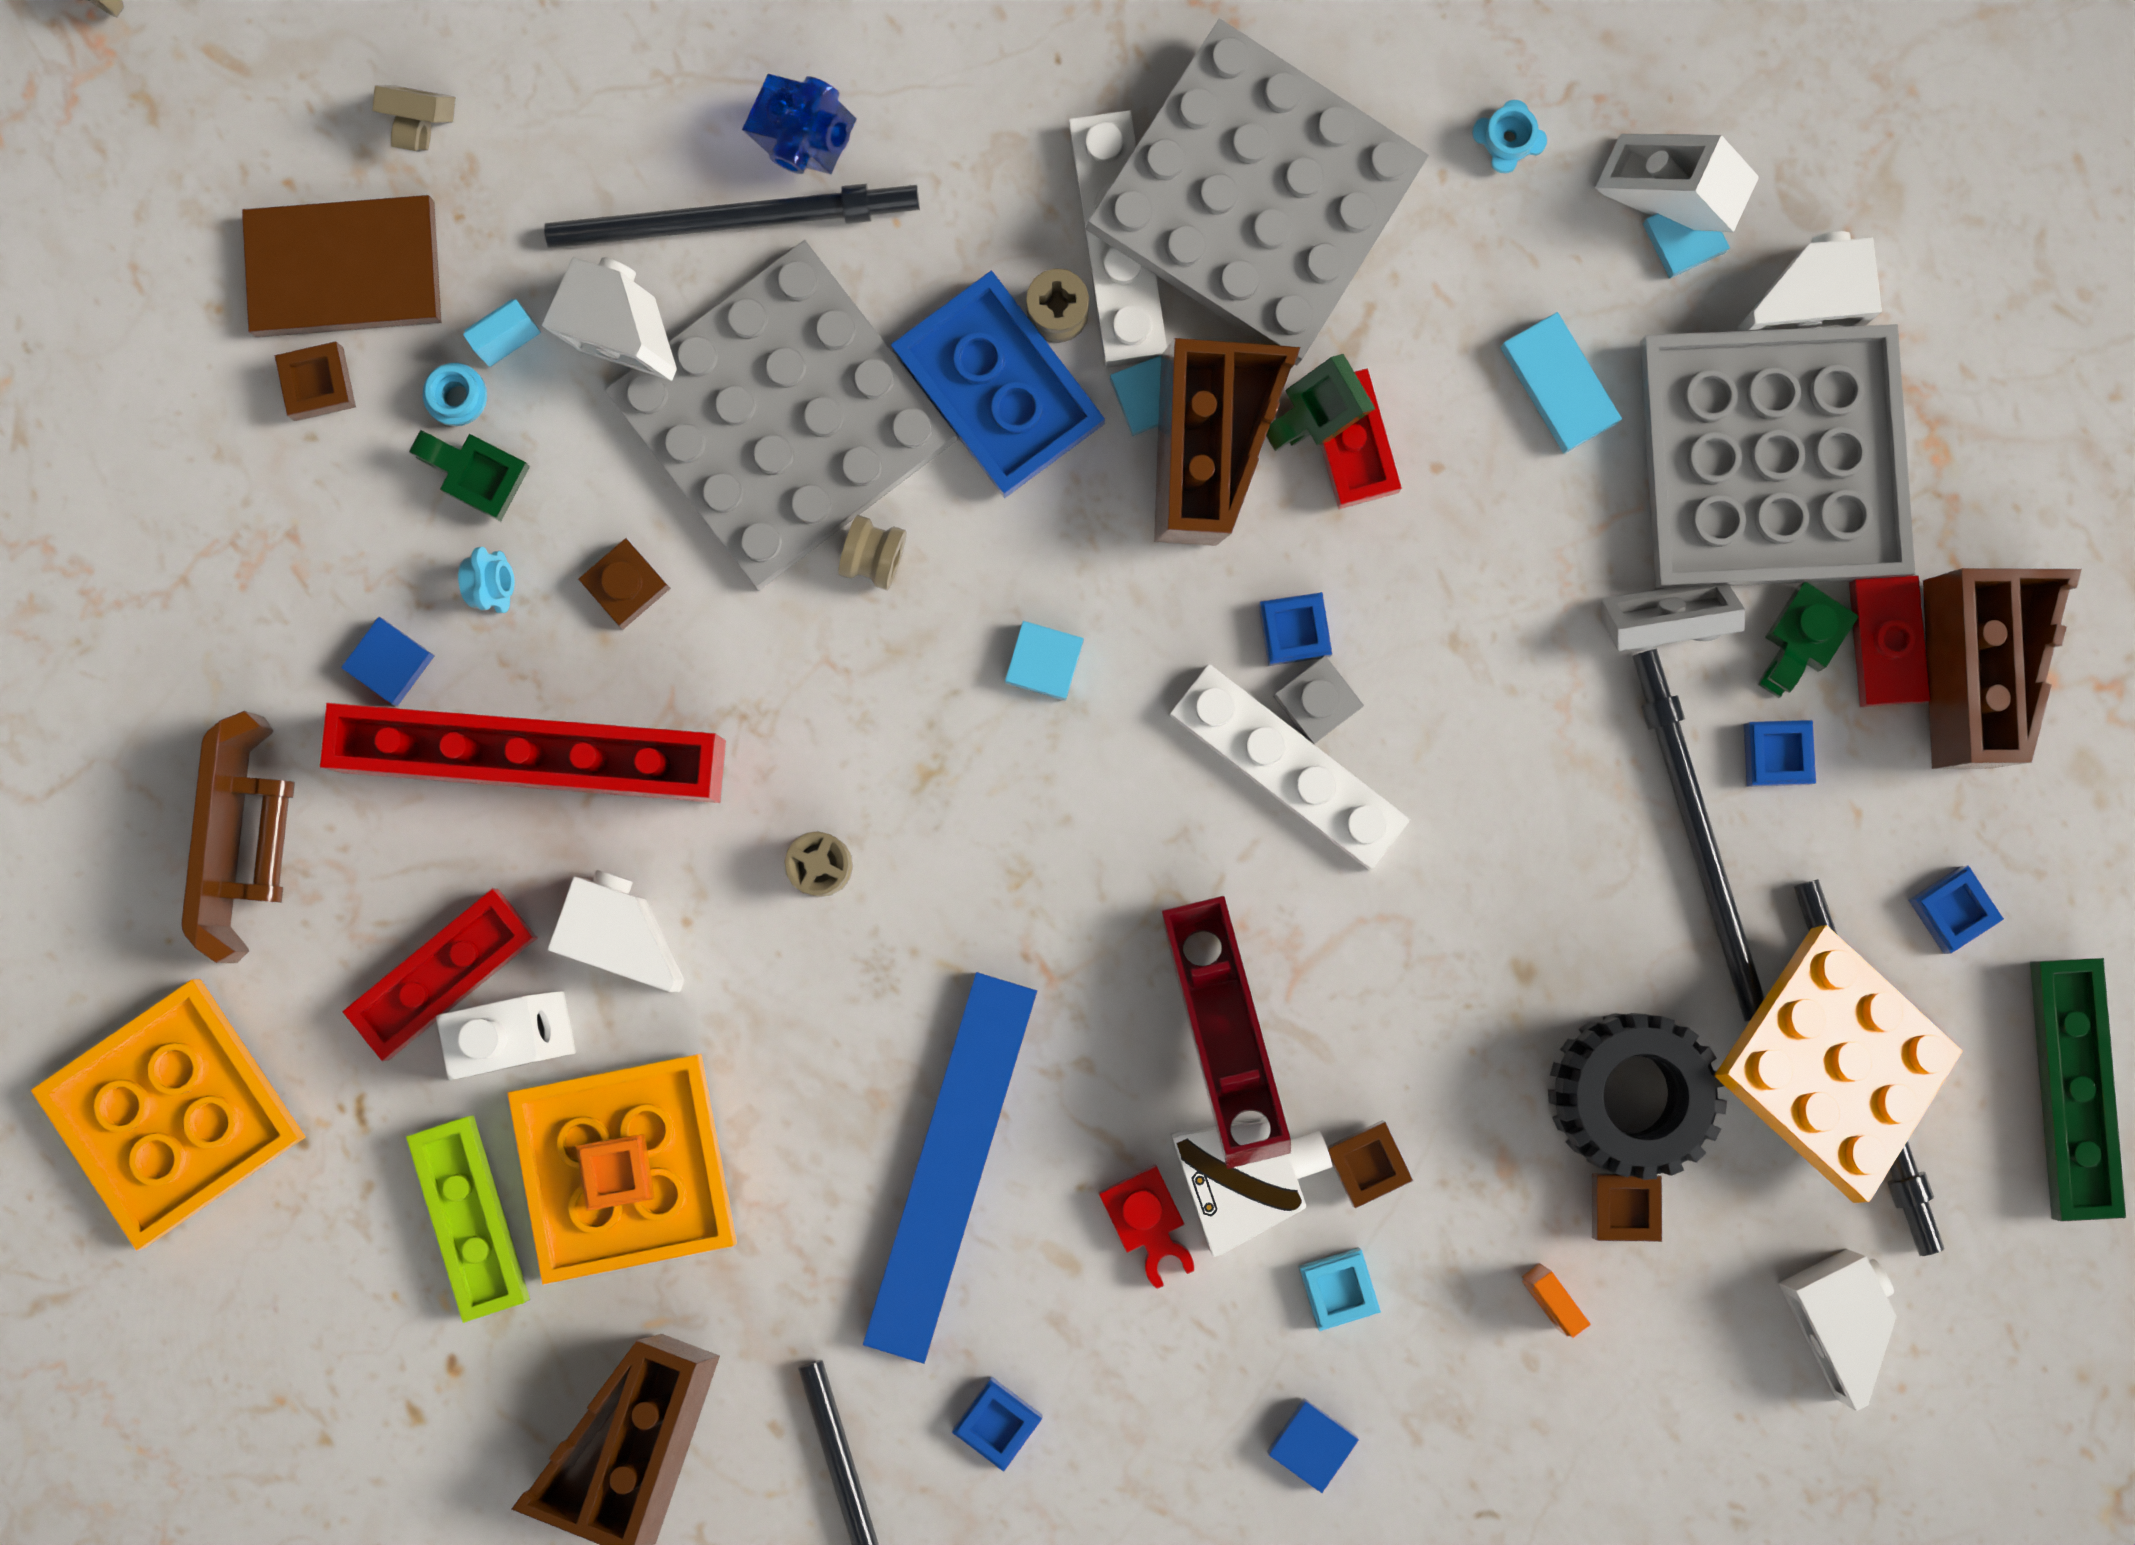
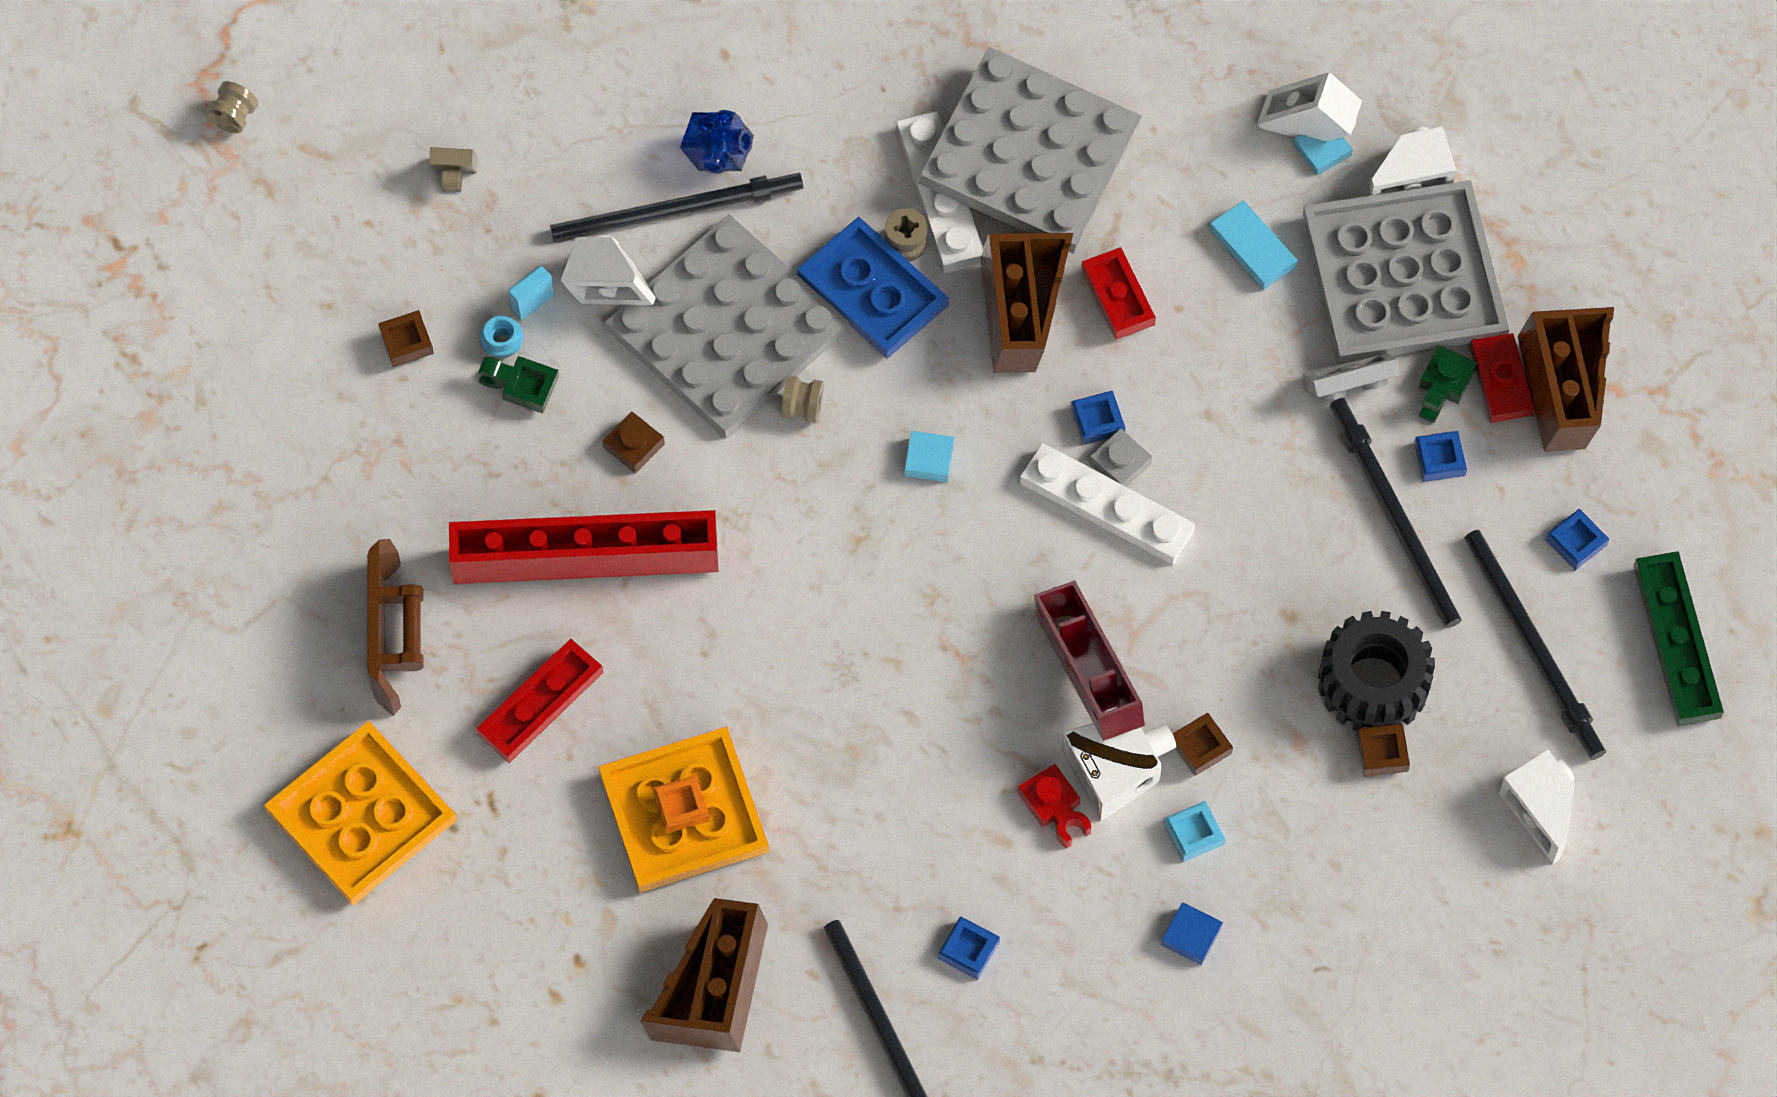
camera: 10 degrees left, 20 degrees down
reddish brown tile [242,195,442,337] -> none
blue tile [341,617,435,707] -> none
lime plate [406,1115,530,1323] -> none
white torso [436,991,576,1080] -> none
medium azure plate [458,547,515,613] -> none
white slope [548,870,684,992] -> none
dark tan wheel [784,831,853,897] -> none
blue tile [863,972,1038,1364] -> none
medium azure tile [1110,355,1161,436] -> none
dark green plate [1266,354,1375,451] -> none
medium azure plate [1472,100,1547,174] -> none
orange tile [1522,1263,1591,1338] -> none
plate [1714,925,1962,1203] -> none

